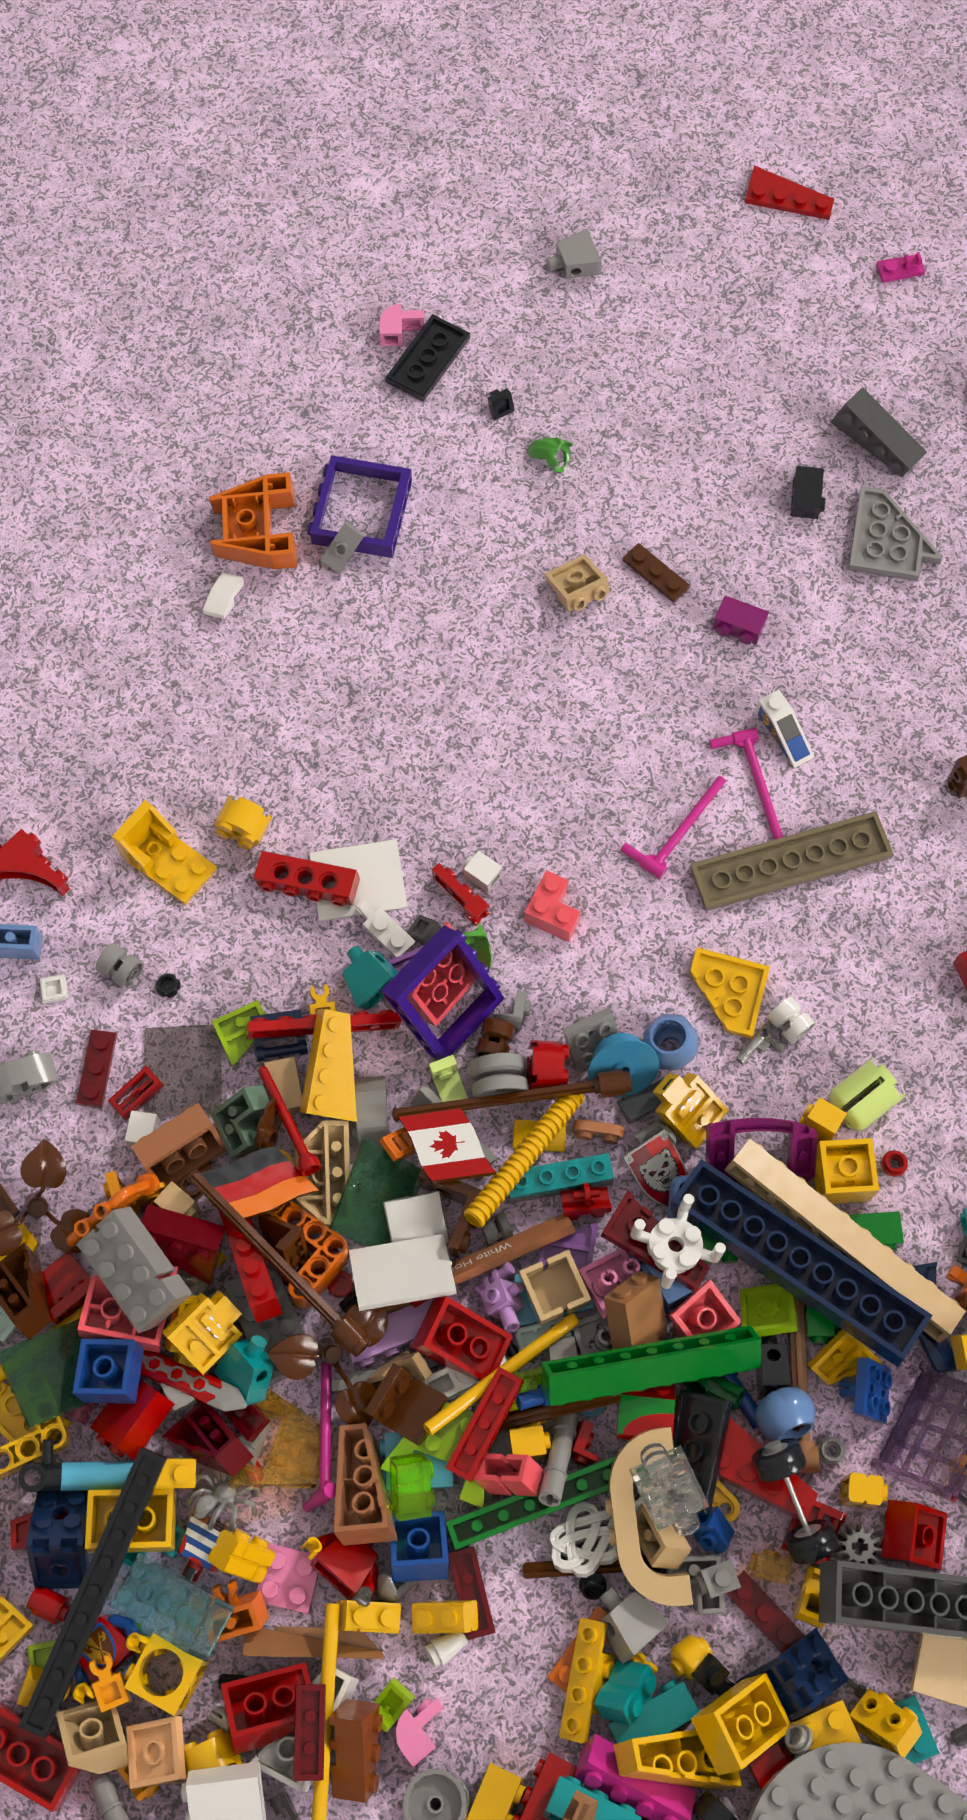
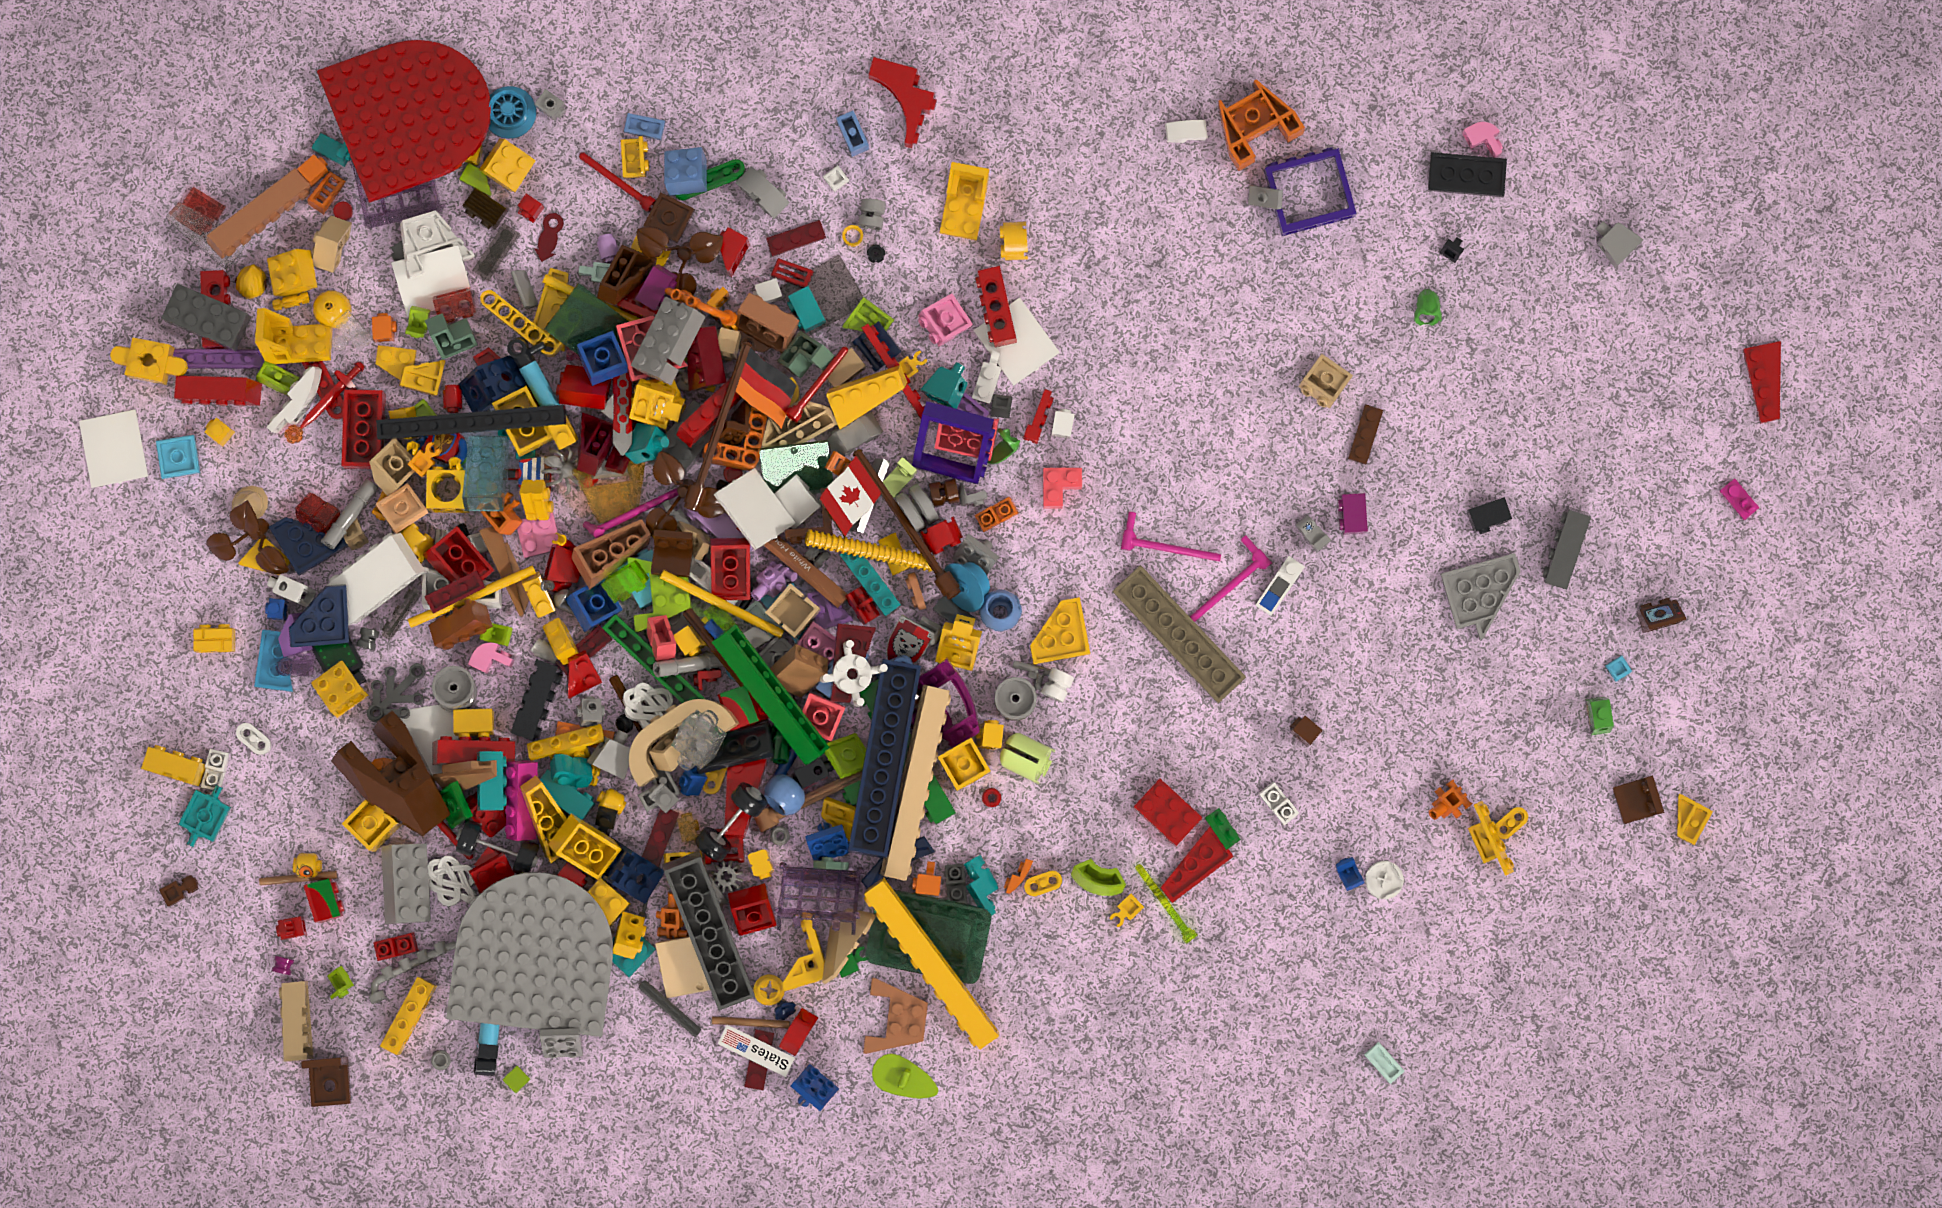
camera: 65 degrees right, 15 degrees up
reddish brown plate [255,1098,282,1149] -> none
red plate [445,1367,525,1483] -> none
light grey plate [785,1724,813,1755] -> none
none -> white tile [467,533,488,553]
none -> black wedge [510,659,563,742]
none -> red wing [566,650,602,699]
none -> light grey brick [576,696,605,727]
none -> magenta brick [635,264,677,311]
none -> orange piece [656,891,689,939]
none -> red slope [720,227,750,278]
none -> teal brick [787,286,826,333]
none -> sand green plate [813,857,849,870]
none -> yellow piece [842,225,863,247]
none -> bright pink plate [918,293,973,347]
none -> orange slope [974,497,1019,532]
none -> light grey wheel [994,677,1037,721]
none -> light grey leg [1295,515,1331,553]

